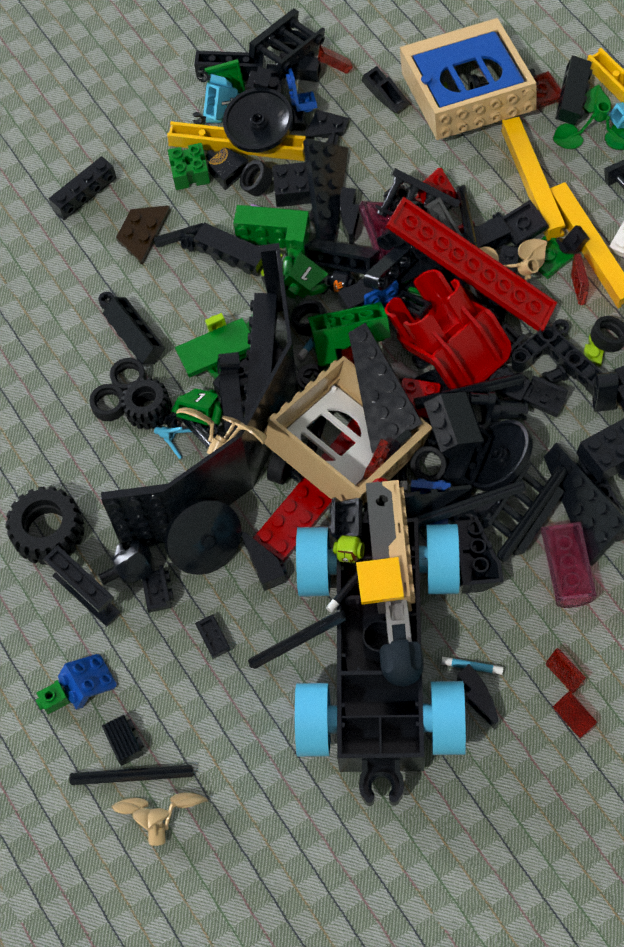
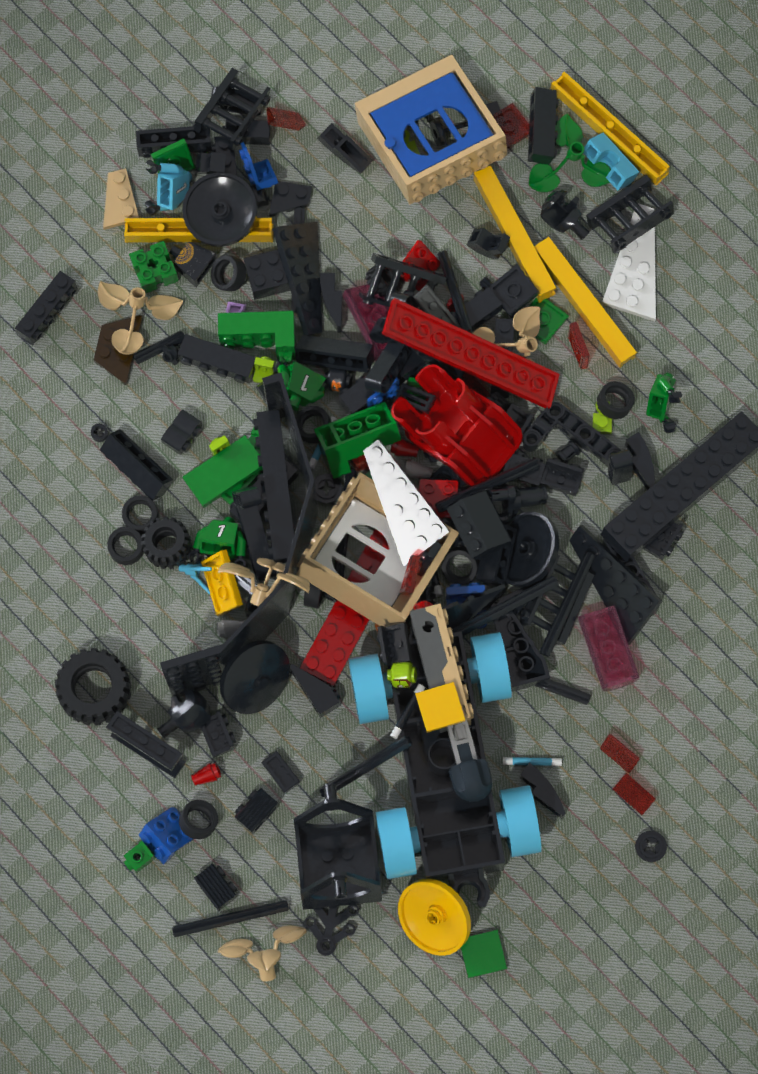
camera: 15 degrees left, 10 degrees up
black bush [552,319,569,337] -> none
black bracket [556,225,589,255] -> none
none -> tan plant [98,281,183,355]
none -> tan wing [103,168,139,230]
none -> black brick [161,409,203,455]
none -> black tyre [179,800,218,840]
none -> red cone [191,762,222,786]
none -> yellow tile [201,550,243,616]
none -> black brick [234,788,279,835]
none -> black piece [293,783,382,910]
none -> black plant [304,904,359,956]
none -> red cone [390,439,419,457]
none -> yellow dish [398,879,471,956]
none -> green tile [461,930,507,979]
none -> black brick [466,227,510,259]
none -> black axle [535,679,591,705]
none -> black piece [541,190,590,240]
none -> black gear [635,831,667,863]

